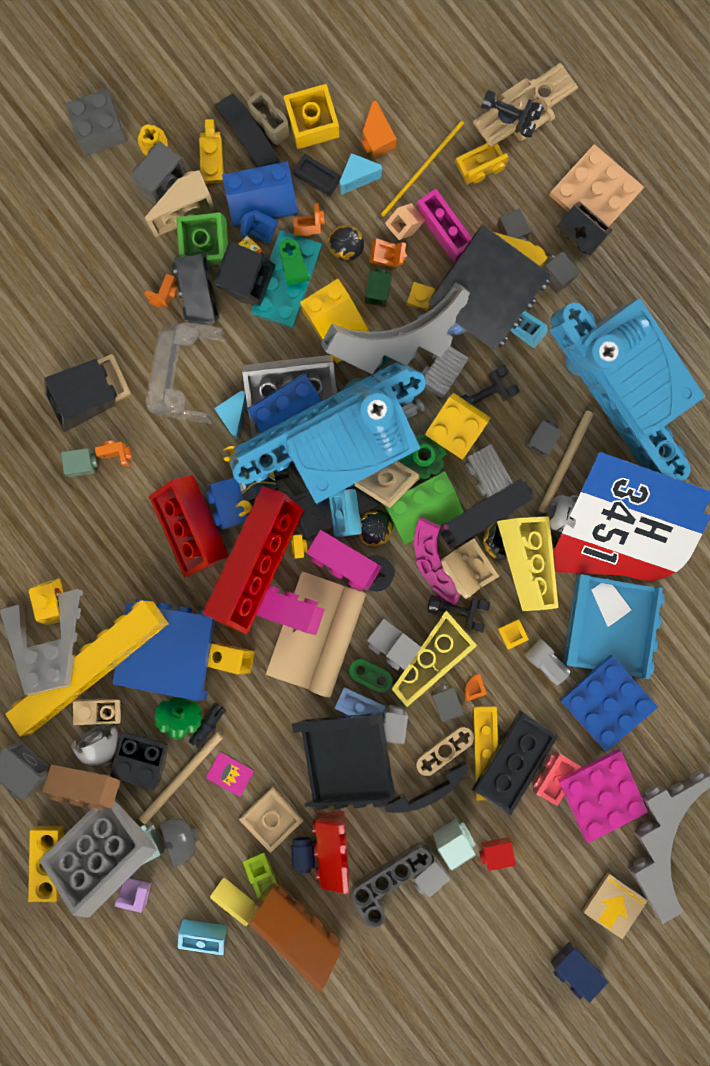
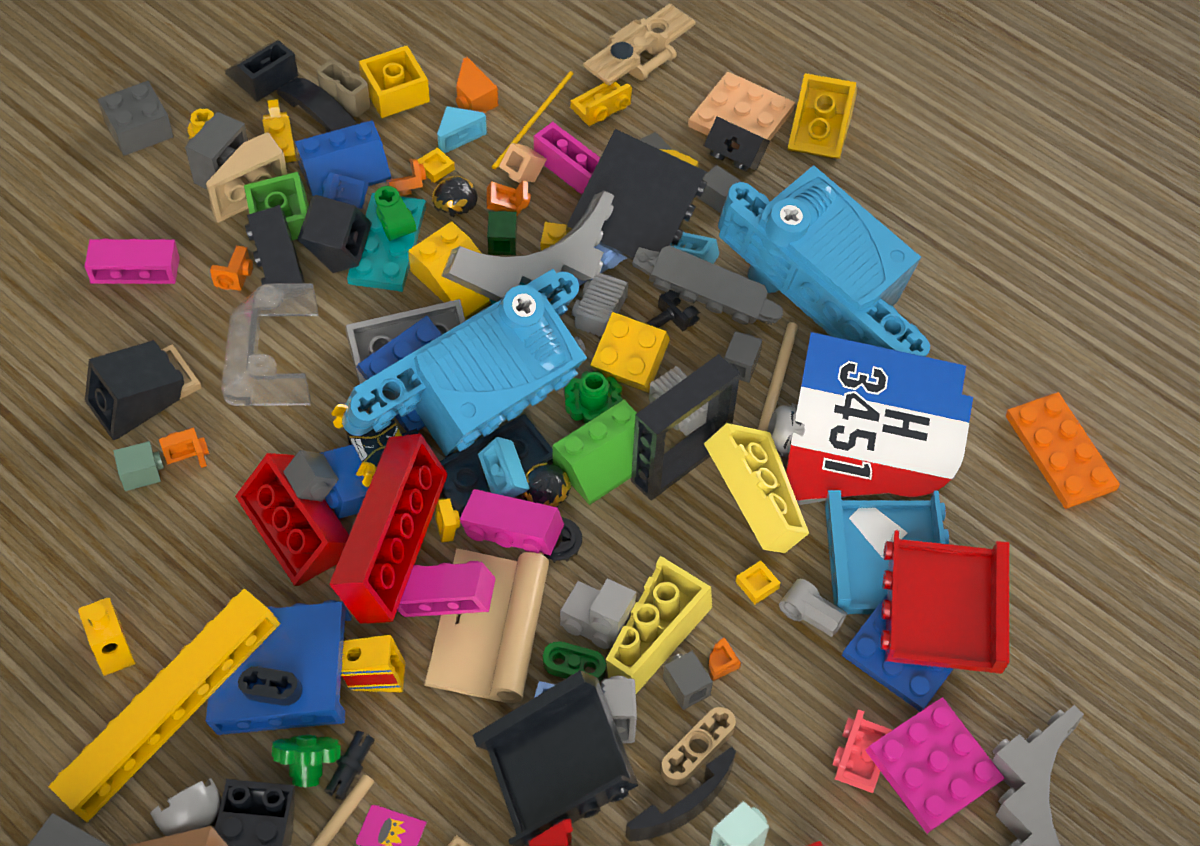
camera: 15 degrees left, 30 degrees down
light grey wing [0,589,83,695] -> none
tan slope [73,698,121,725] -> none
medium azure slope [214,391,247,439] -> none
black tile [293,153,342,197] -> none
tan tile [355,461,419,508] -> none
dark pink tile [414,517,461,605] -> none
black bar [427,595,490,633] -> none
tan bracket [441,536,502,599] -> none
black tile [472,711,558,815] -> none
yellow plate [473,706,498,801] -> none
black bar [481,90,544,138] -> none
black hair [483,522,507,559] -> none
none -> dark pink brick [85,239,180,284]
none -> black slope [225,40,299,102]
none -> black beam [238,667,302,706]
none -> dark grey brick [283,450,339,501]
none -> yellow plate [418,147,455,183]
none -> dark grey hinge [632,245,784,325]
none -> yellow slope [787,73,857,159]
none -> red panel [880,530,1009,674]

